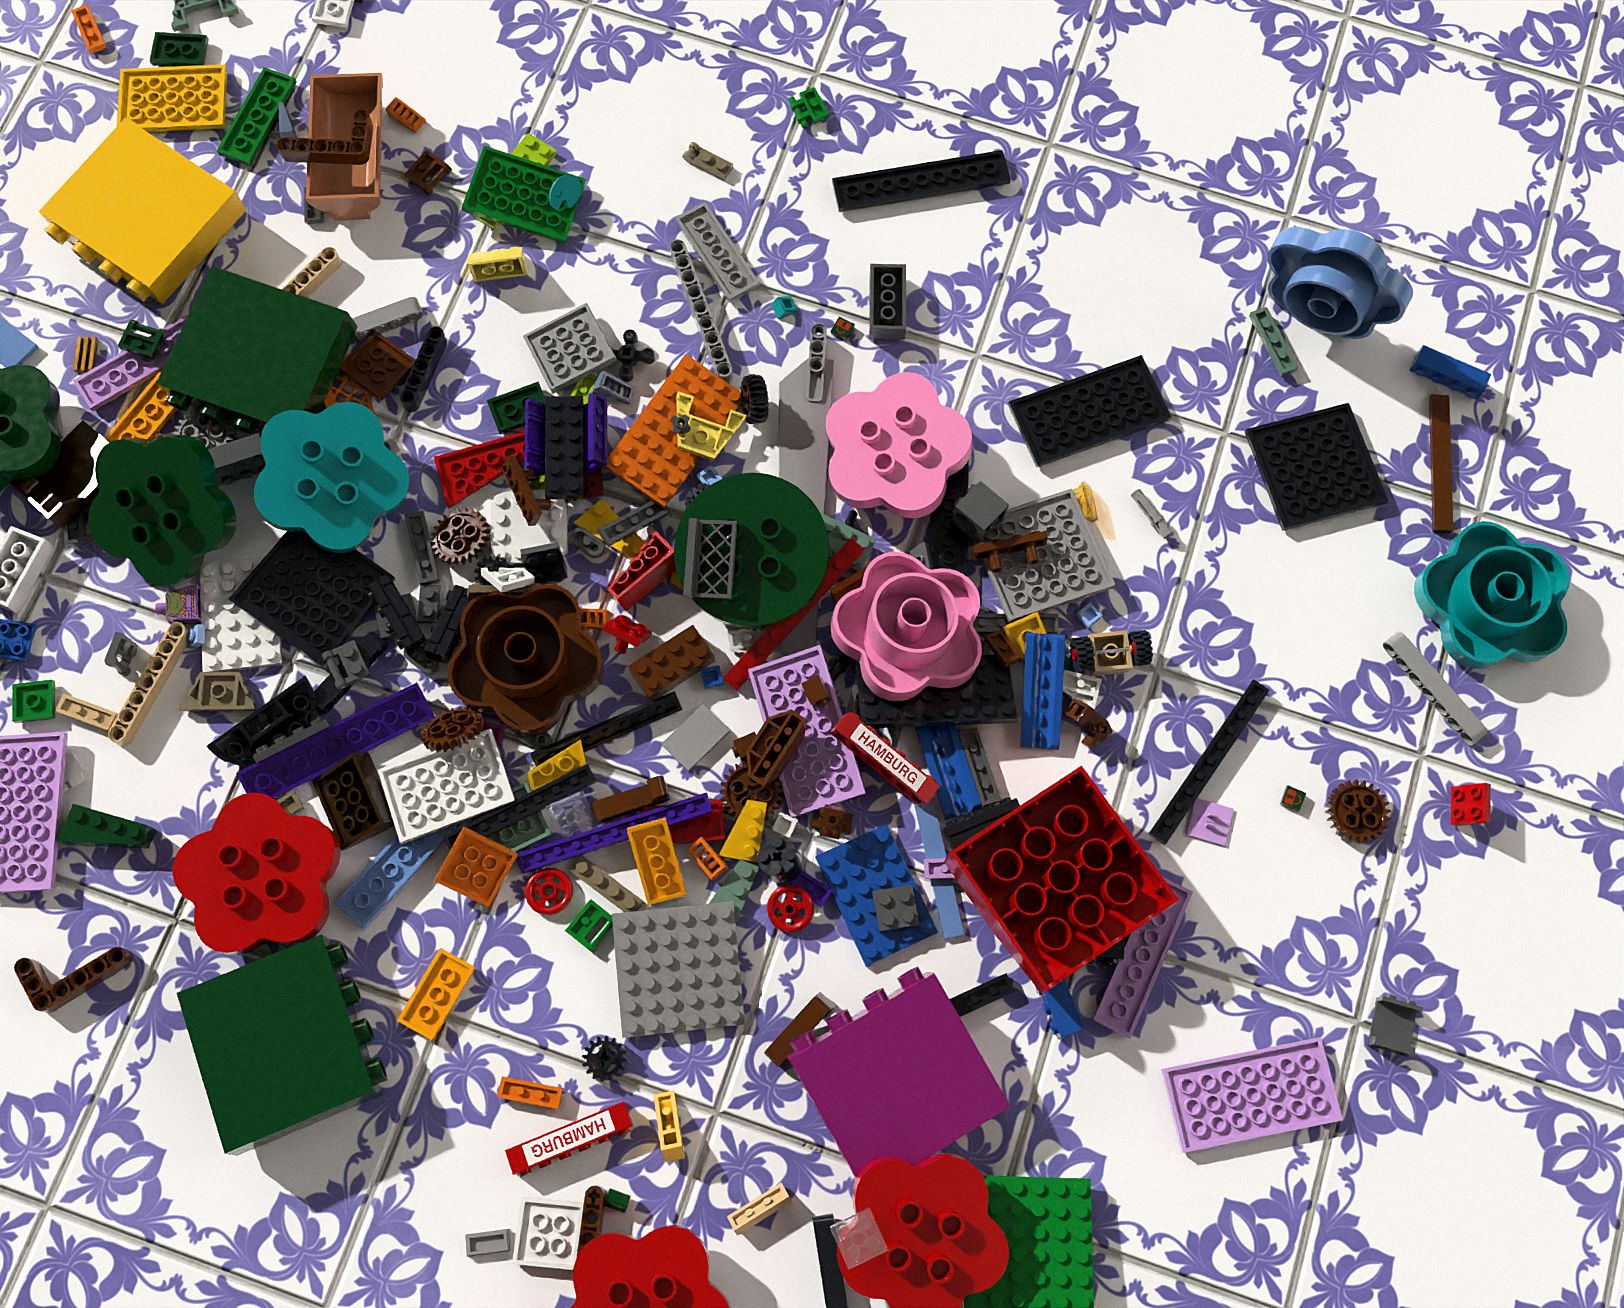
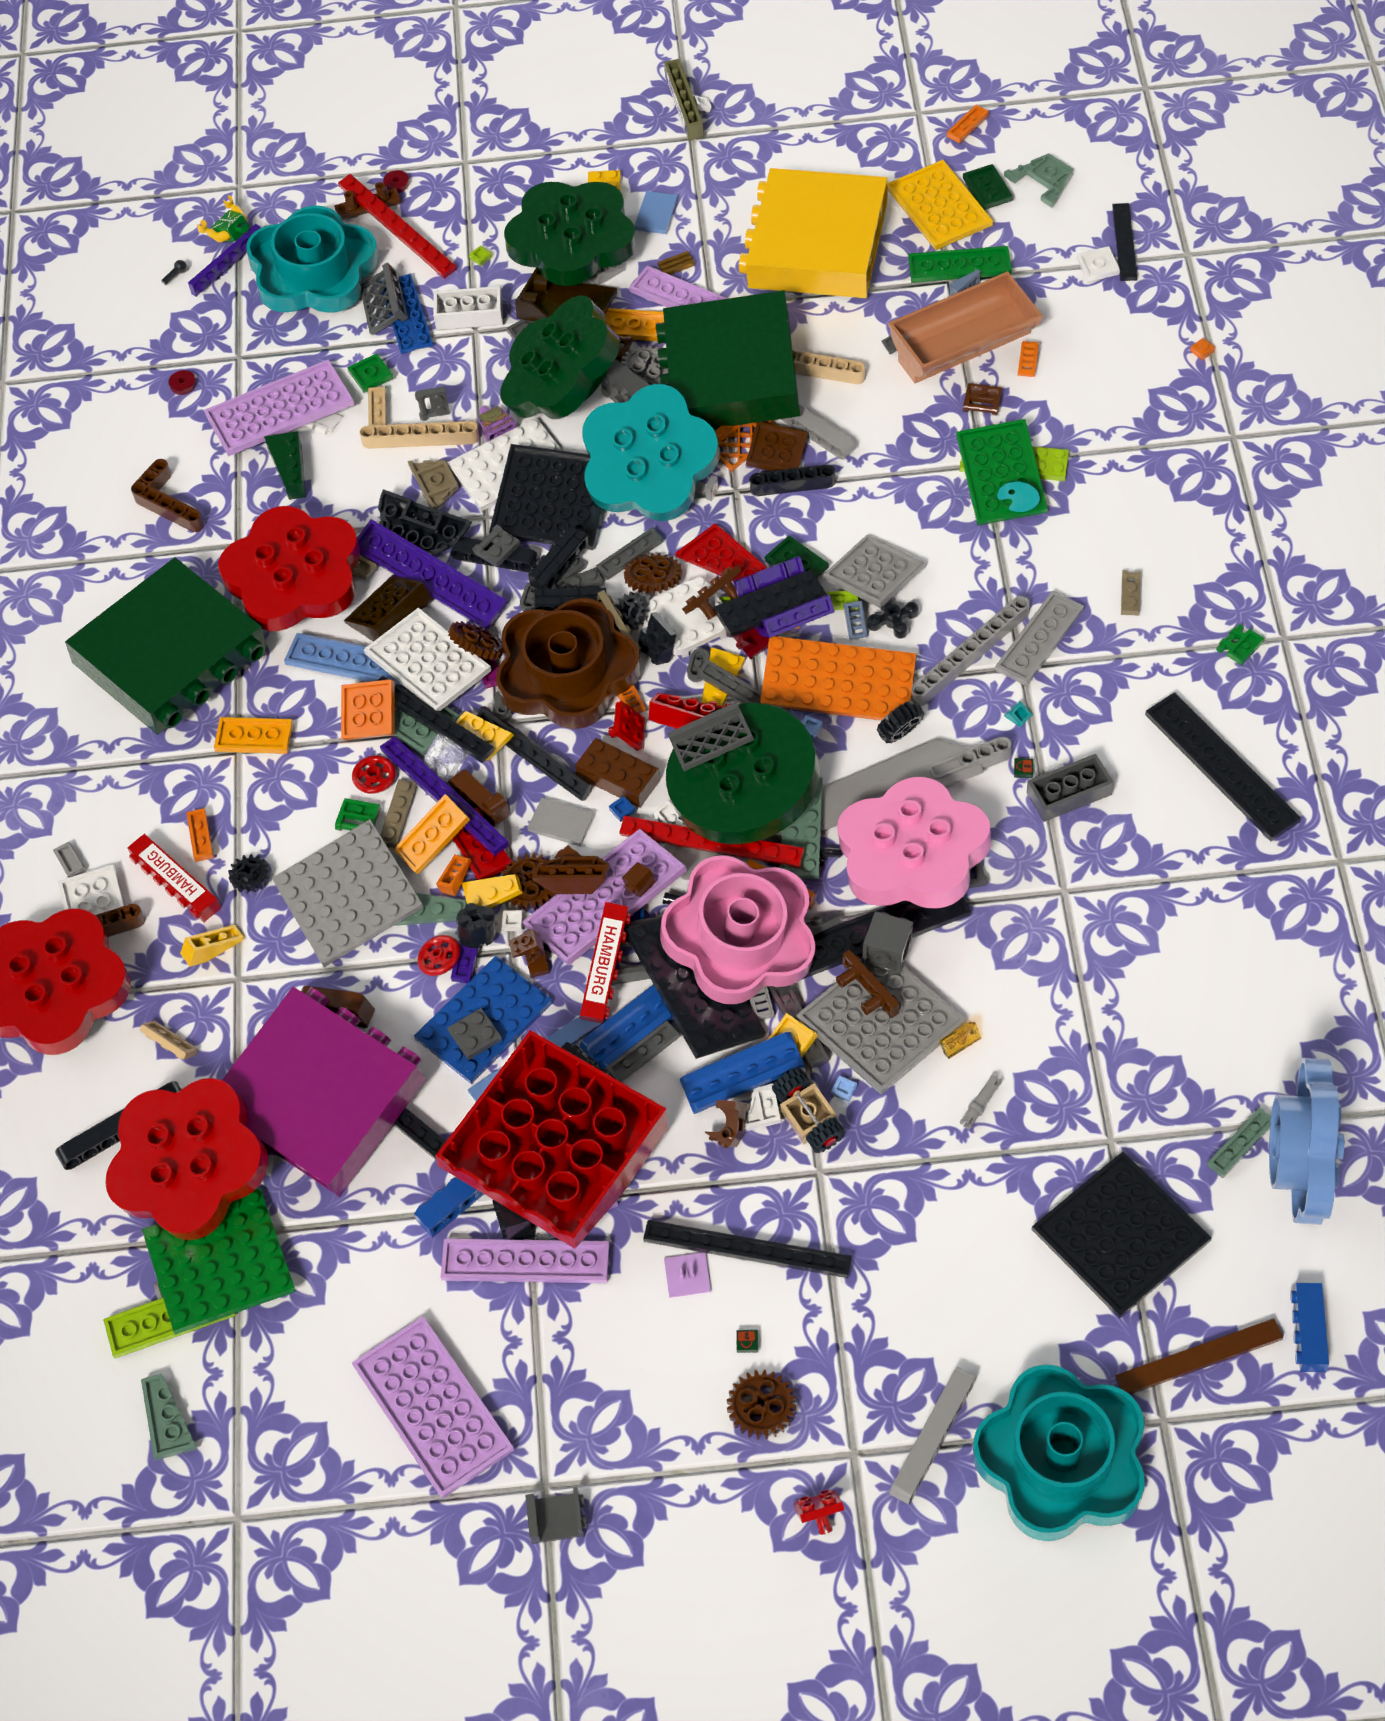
camera: 75 degrees right, 15 degrees down
dark green plate [118,320,168,360] -> none
light blue plate [188,624,206,648] -> none
dark grey plate [253,717,331,763] -> none
reddish brown beam [276,109,373,165] -> none
light yellow slope [467,247,527,282] -> none
white wing [481,568,535,593] -> none
dark green piece [604,1188,631,1213] -> none
dark grey plate [671,415,691,434] -> none
light yellow wing [676,391,747,461] -> none
clear plate [830,1207,888,1270] -> none
reddish brown plate [984,629,1022,668] -> none
black plate [1008,355,1172,468] -> none

